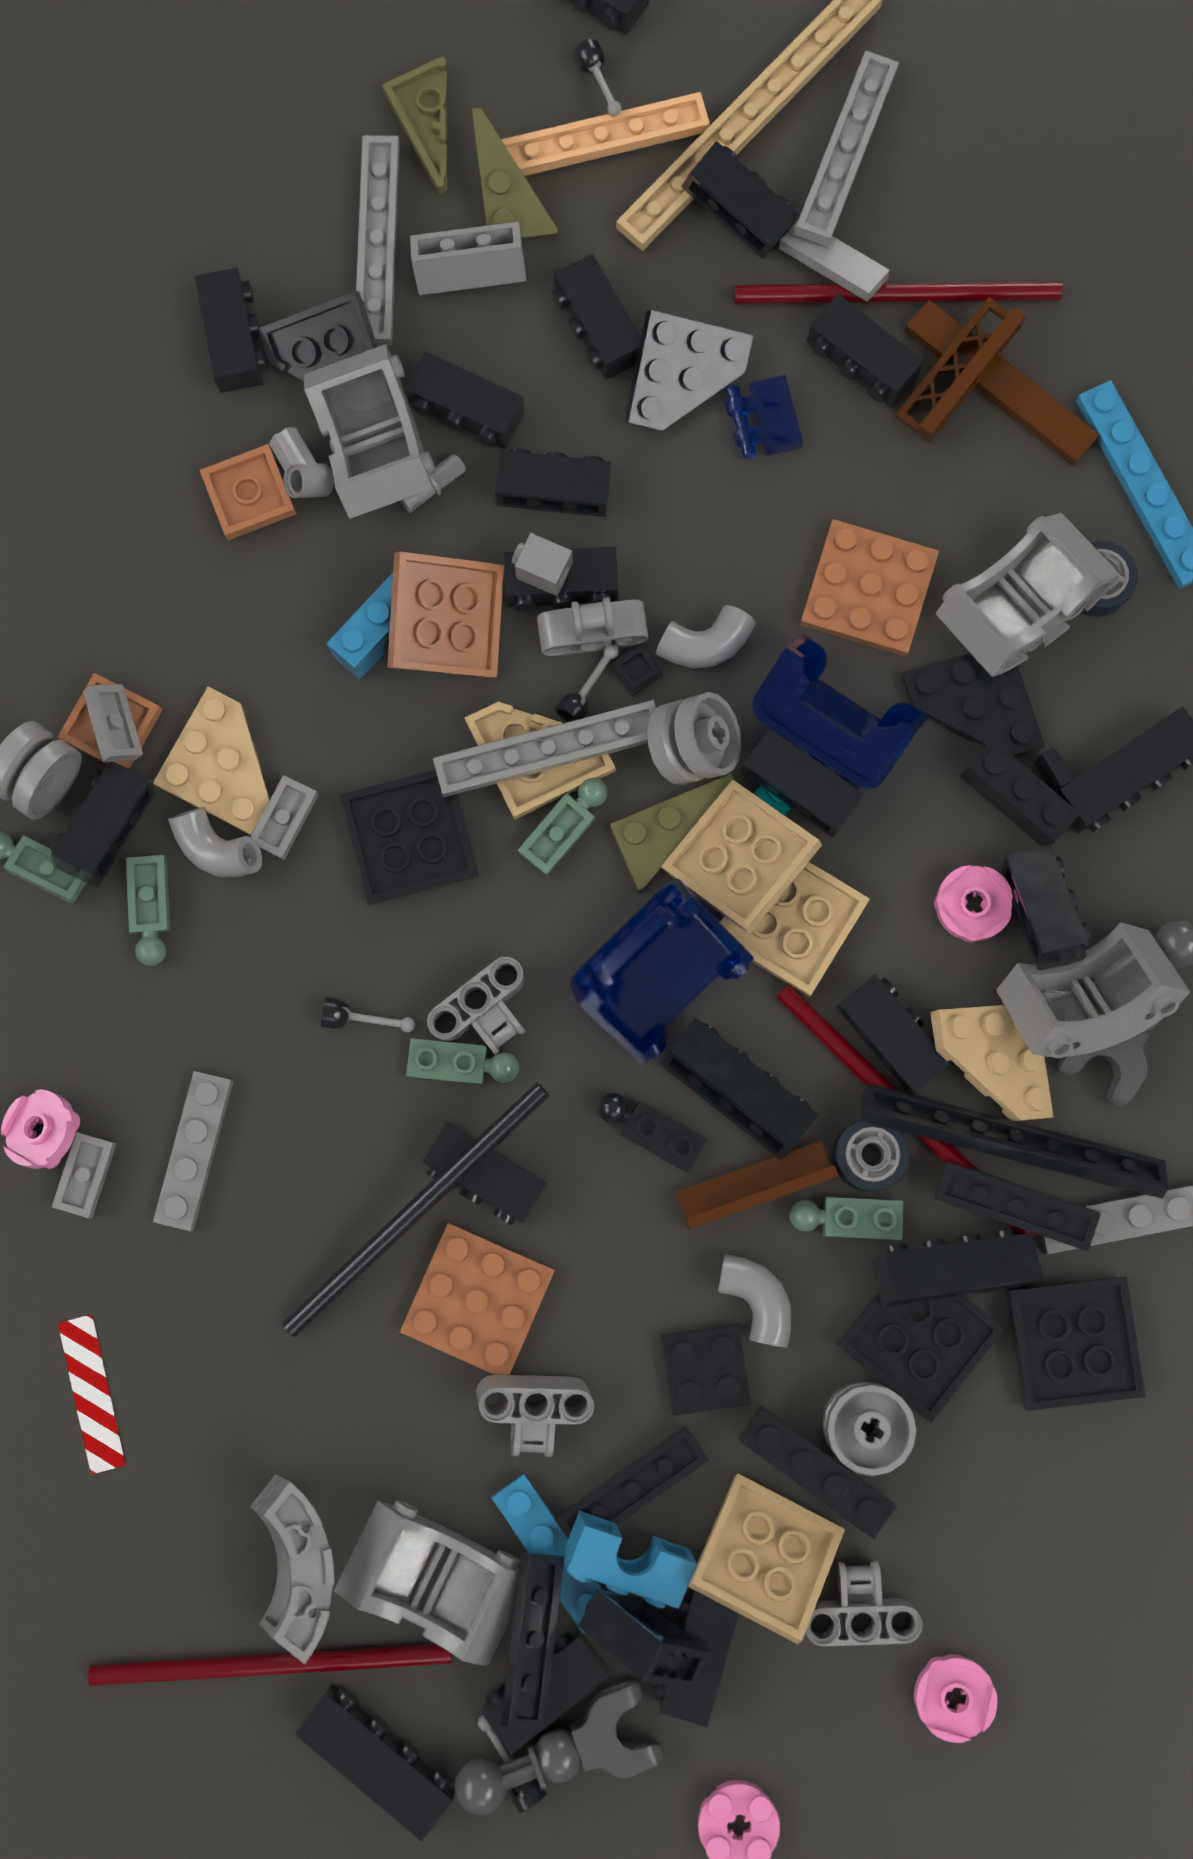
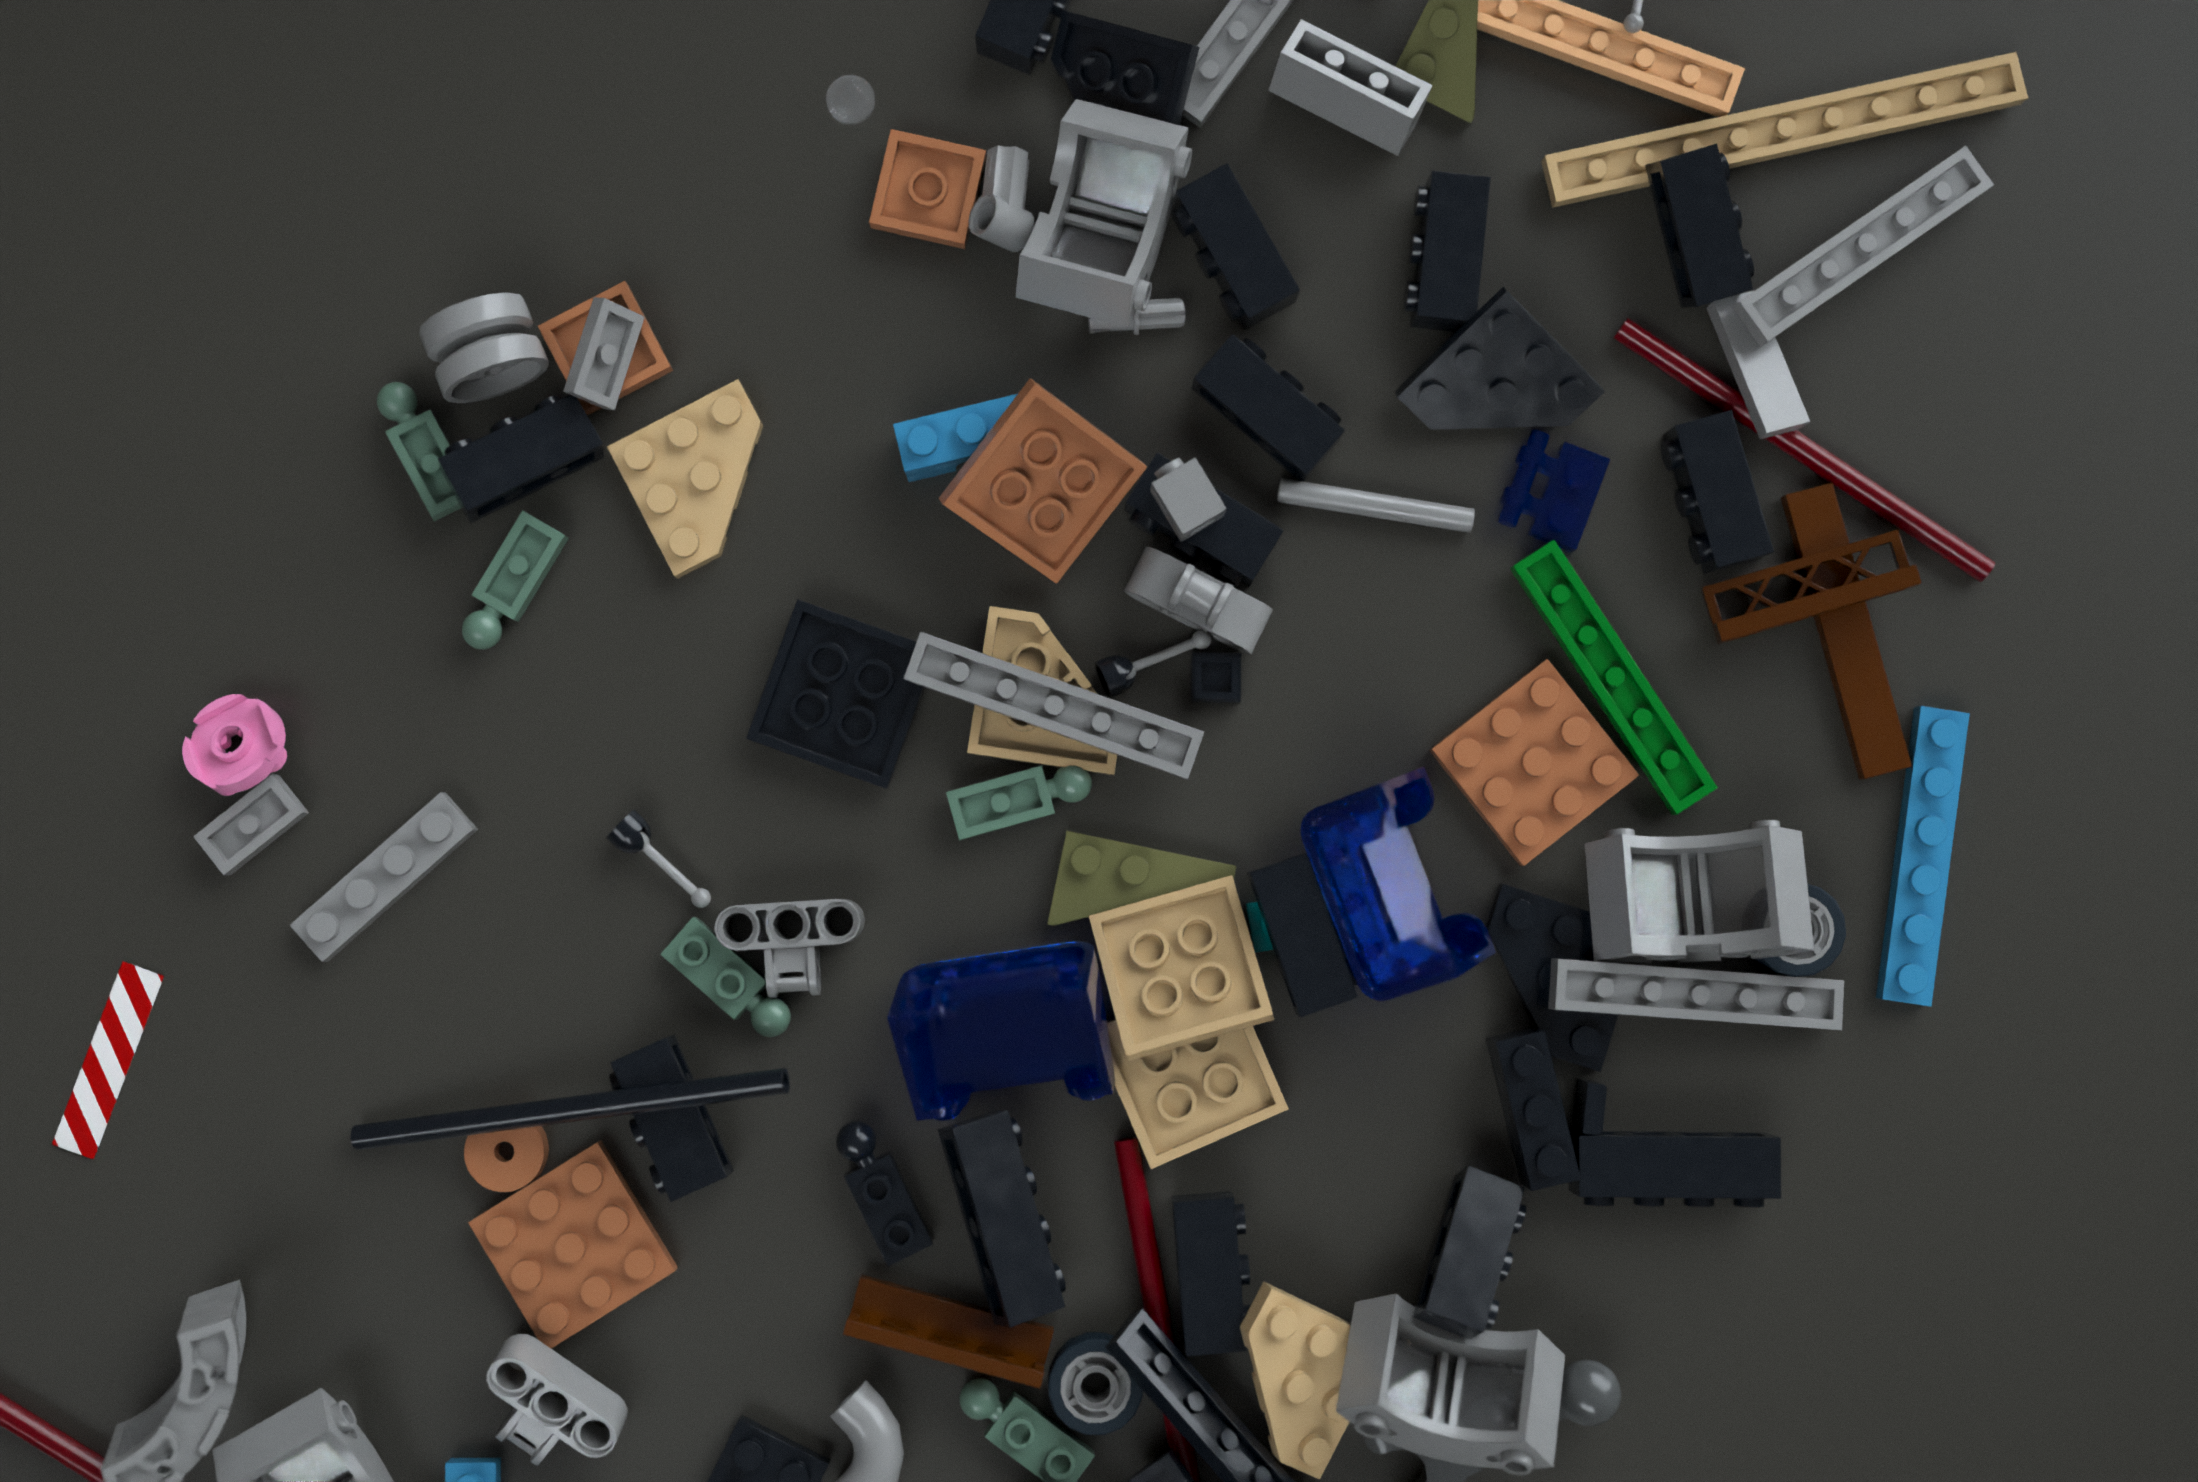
camera: 25 degrees right, 5 degrees up
light grey cylinder [168,807,262,878] -> none
light grey plate [251,775,319,861] -> none
light grey wheel [647,692,741,785] -> none
light grey cylinder [656,605,756,669] -> none
bright pink plate [934,865,1013,943] -> none
none -> nougat piece [464,1126,549,1192]
none -> clear plate [826,75,875,125]
none -> light grey piece [1277,478,1475,533]
none -> green plate [1510,540,1718,815]
none -> light grey plate [1548,958,1844,1030]

